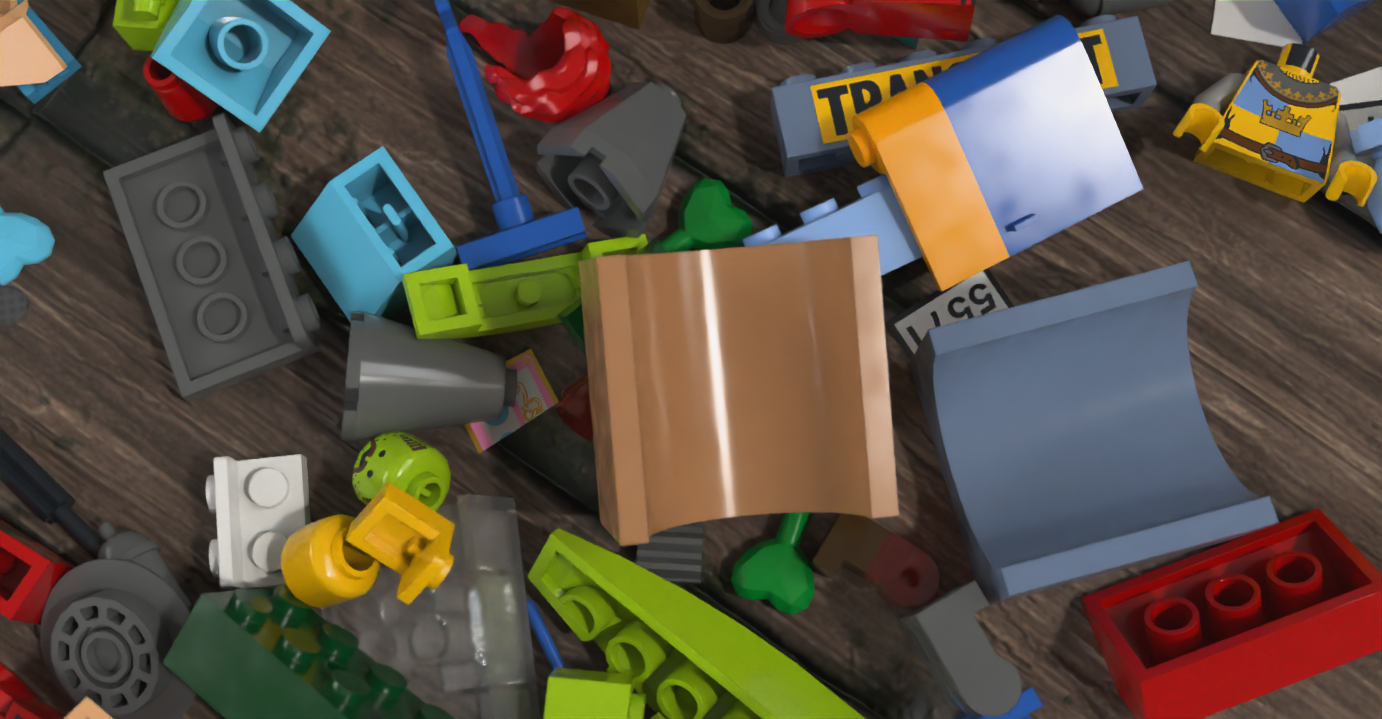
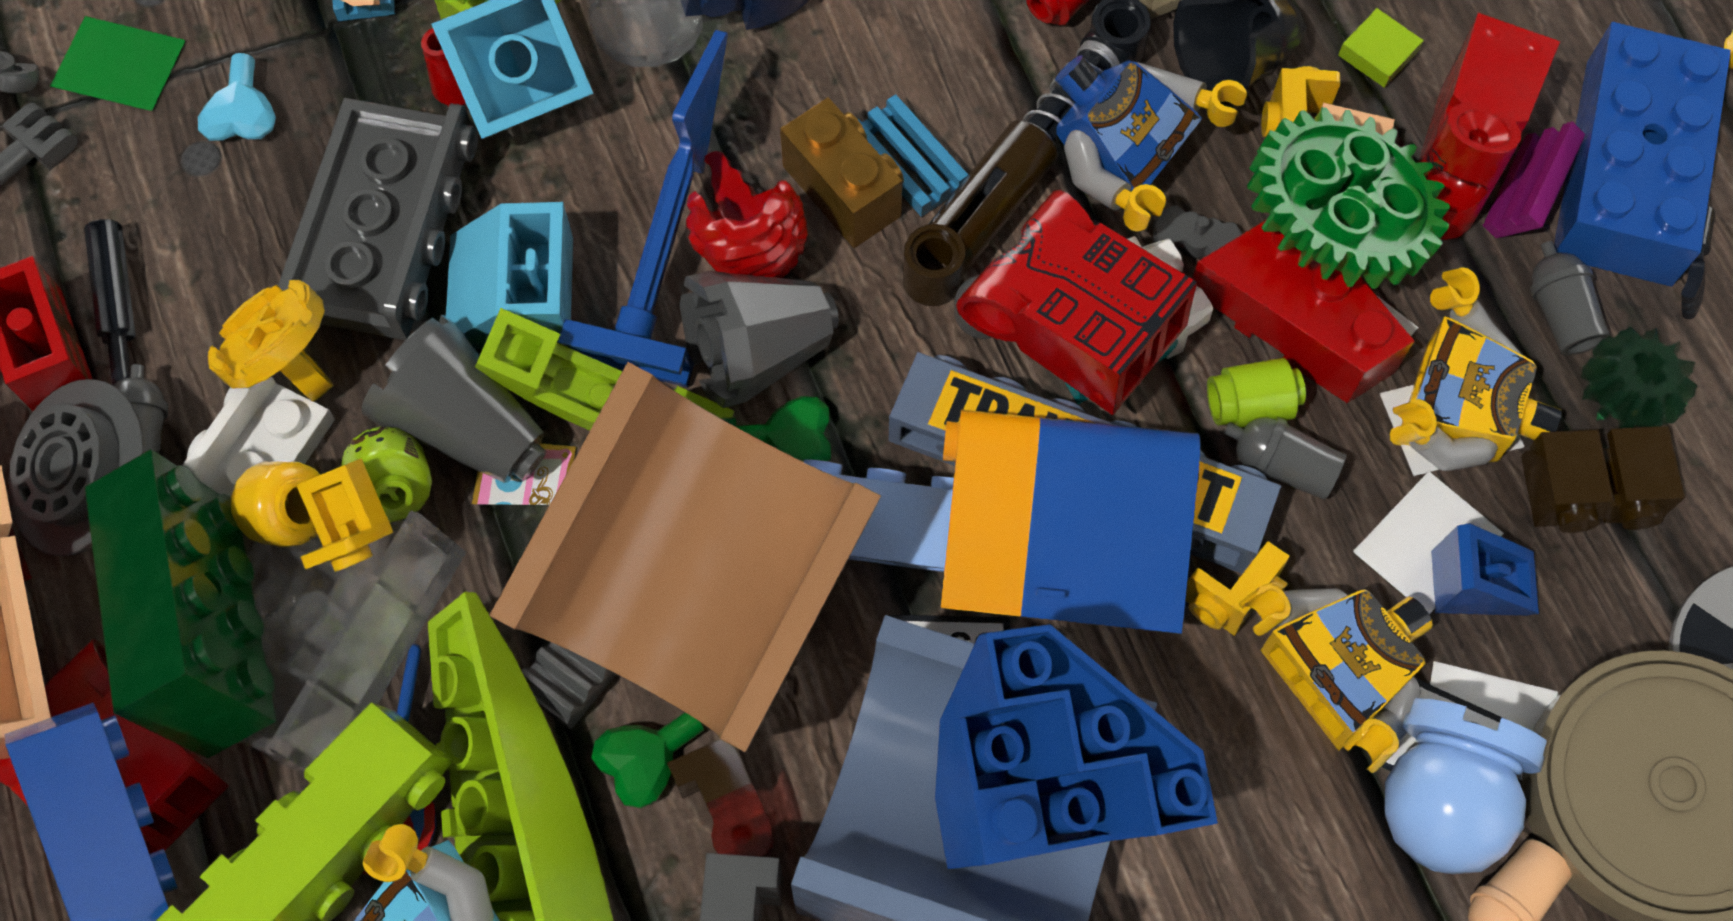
camera: 30 degrees right, 10 degrees down
none -> yellow tile [208,280,334,402]
none -> blue brick [935,624,1218,869]
none -> yellow bracket [1185,541,1290,636]

